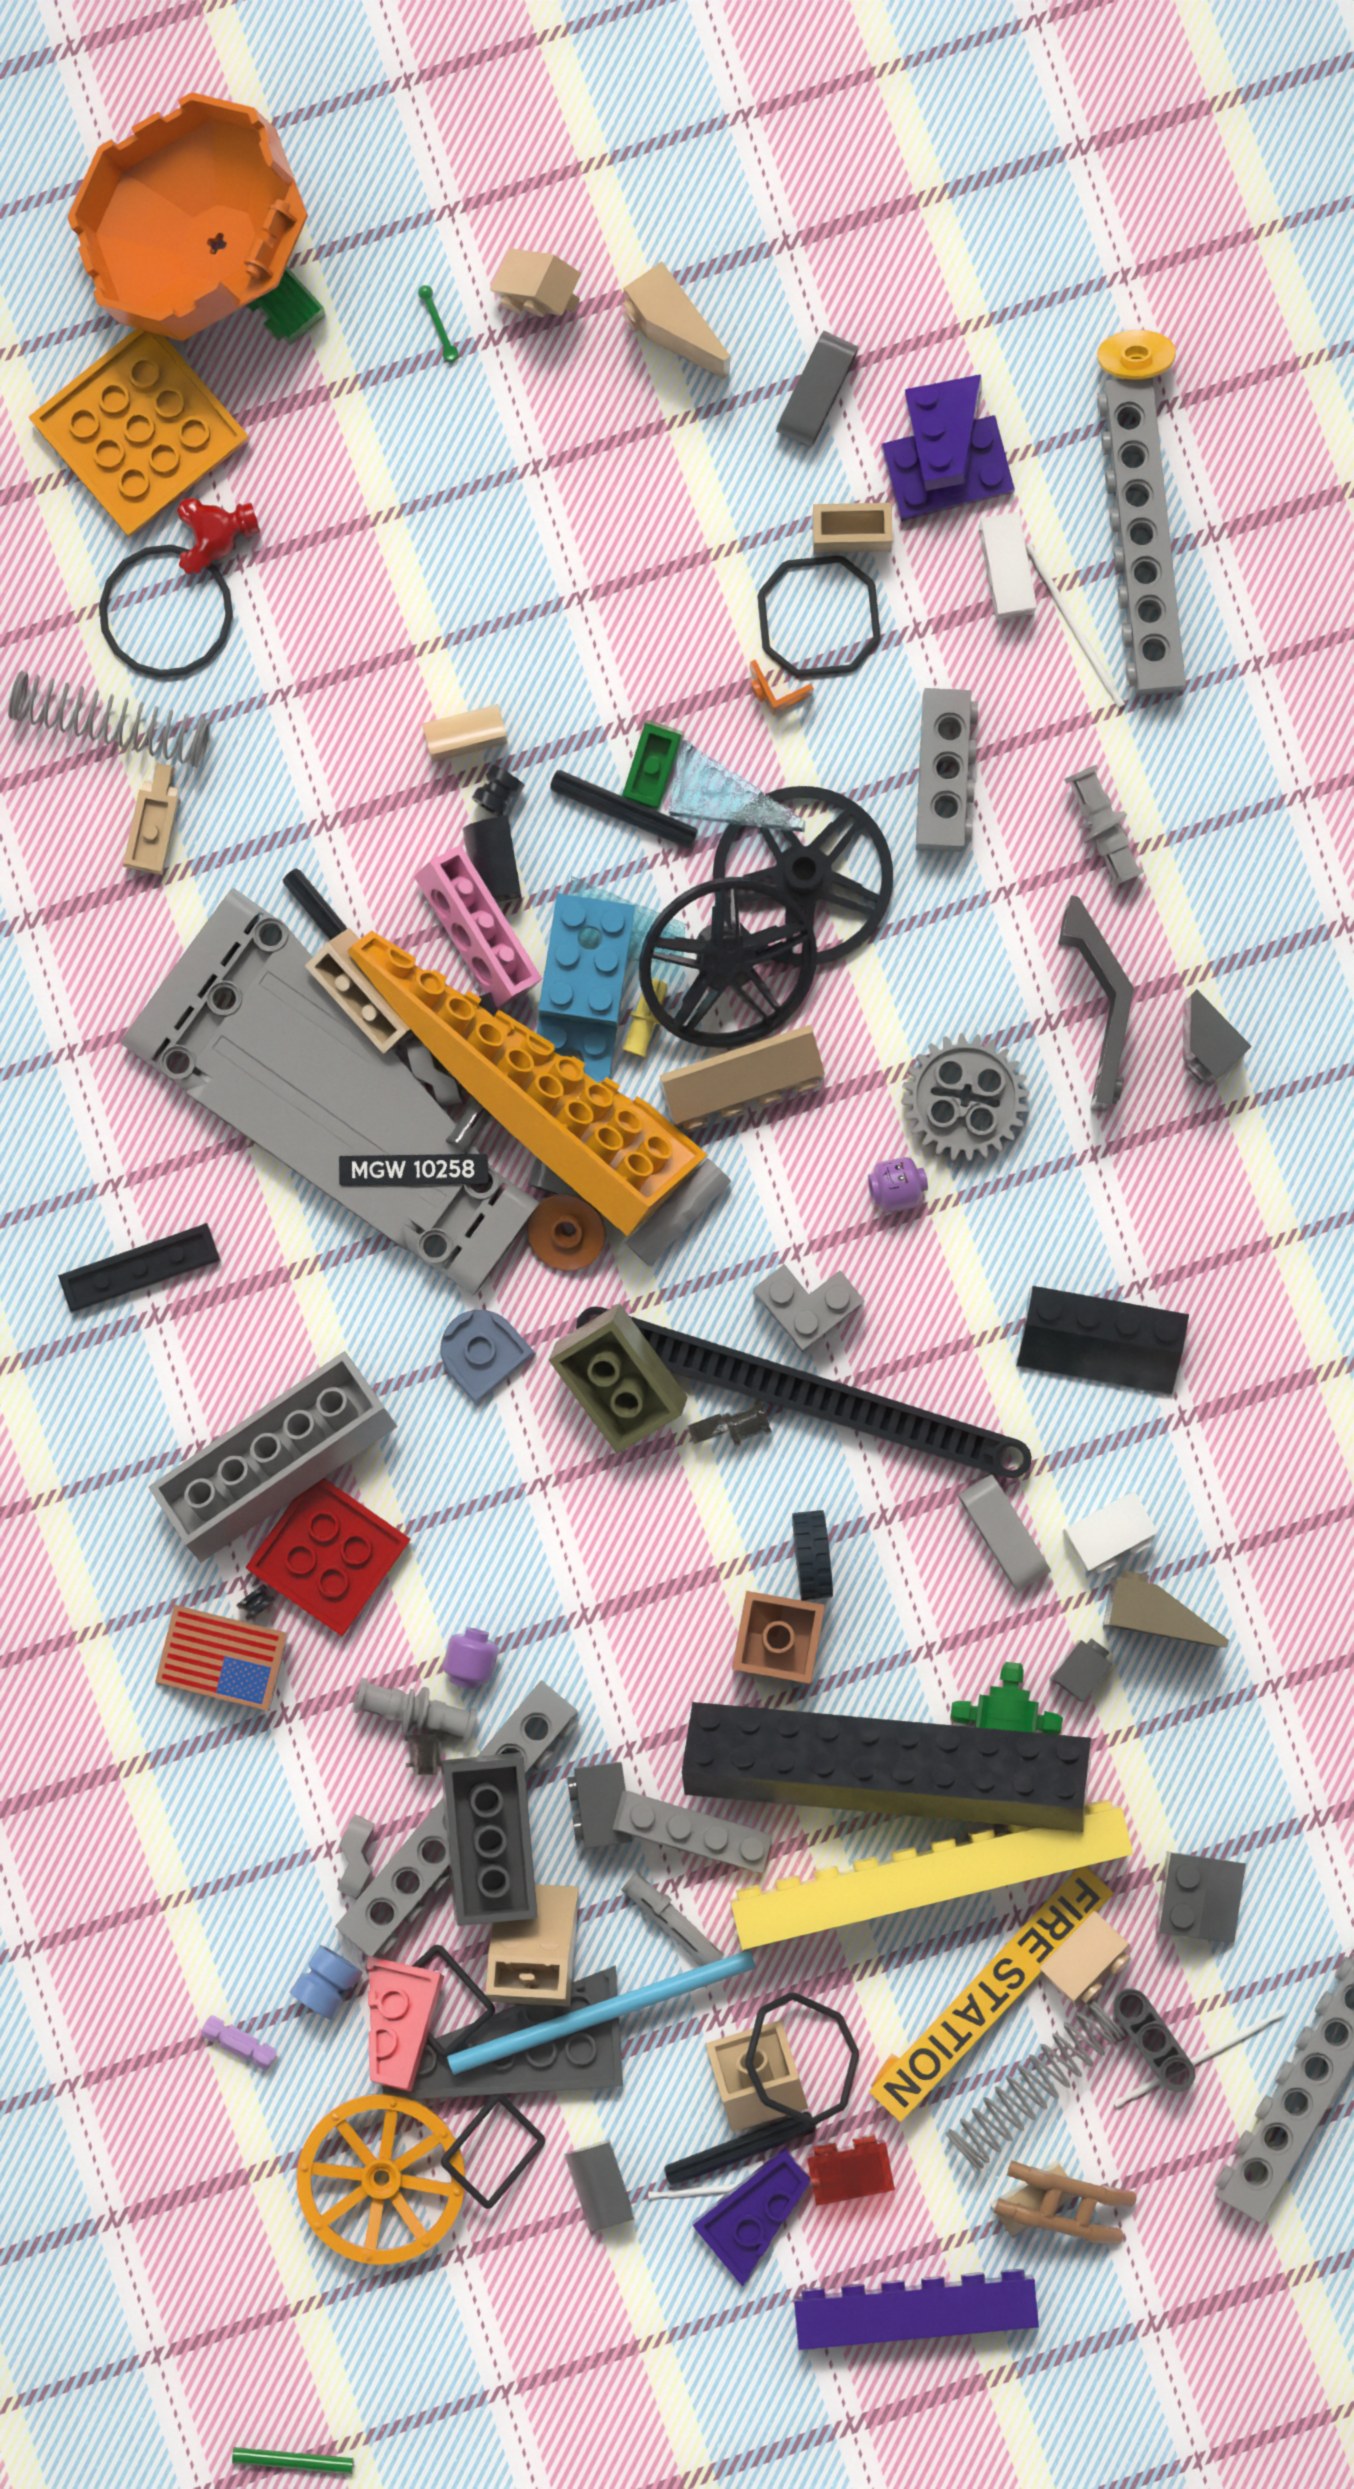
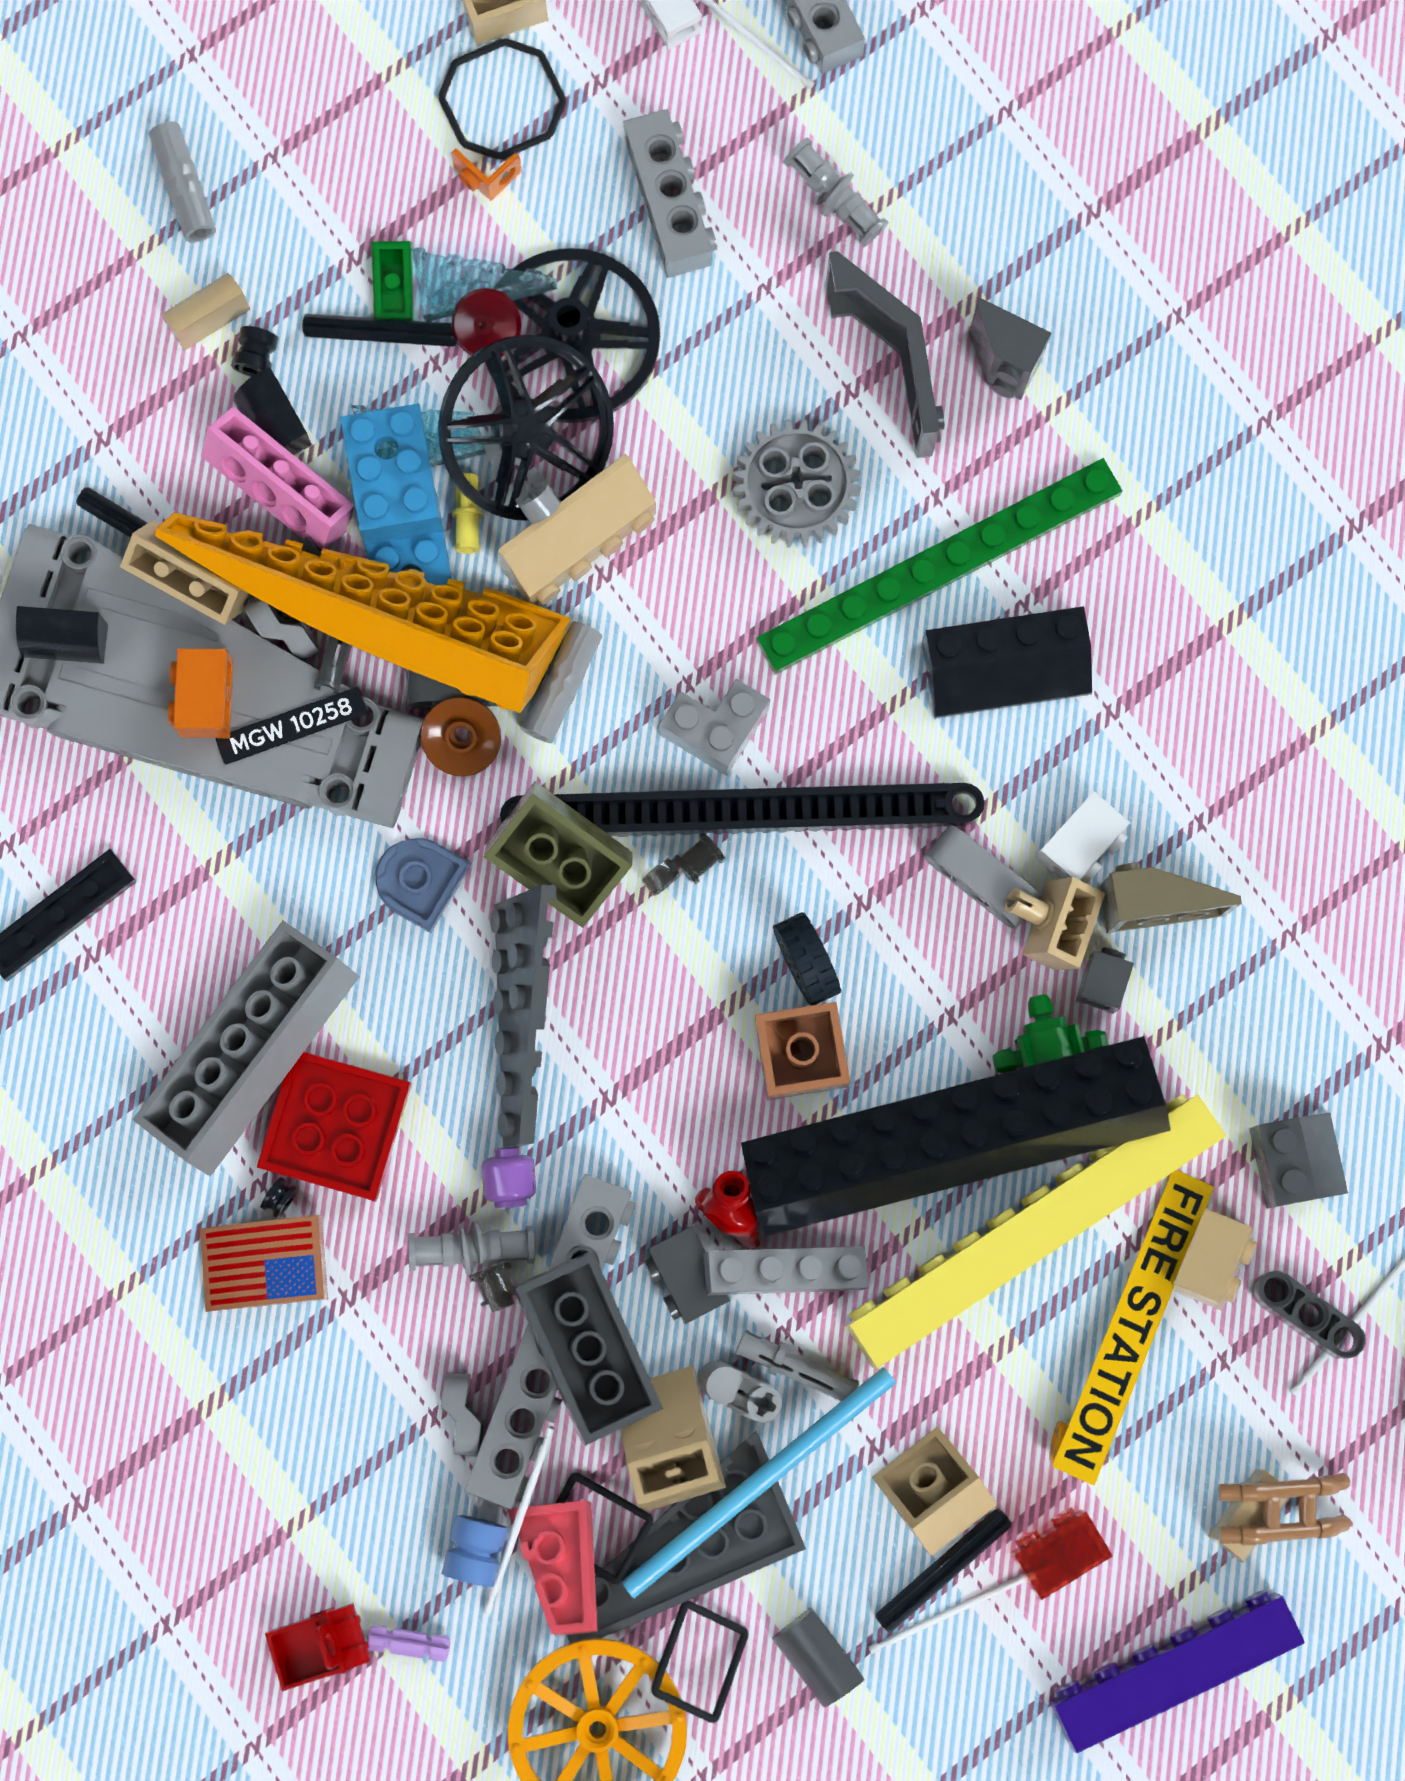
camera: 20 degrees left, 5 degrees down
dark purple wing [692,2147,811,2287] -> none
black piece [745,1992,859,2125] -> none
medium lavender head [868,1157,928,1212] -> none
light grey piece [945,1999,1125,2171] -> none
none -> black brick [16,606,108,664]
none -> light grey axle [149,122,216,242]
none -> orange brick [168,648,233,738]
none -> red piece [265,1603,371,1692]
none -> dark red piece [452,288,521,360]
none -> white piece [483,1426,555,1614]
none -> dark grey wing [490,885,557,1147]
none -> light grey piece [515,479,561,523]
none -> red animal [695,1171,761,1250]
none -> light grey piece [698,1360,782,1423]
none -> green plate [756,457,1123,675]
none -> tan brick [1004,877,1105,970]

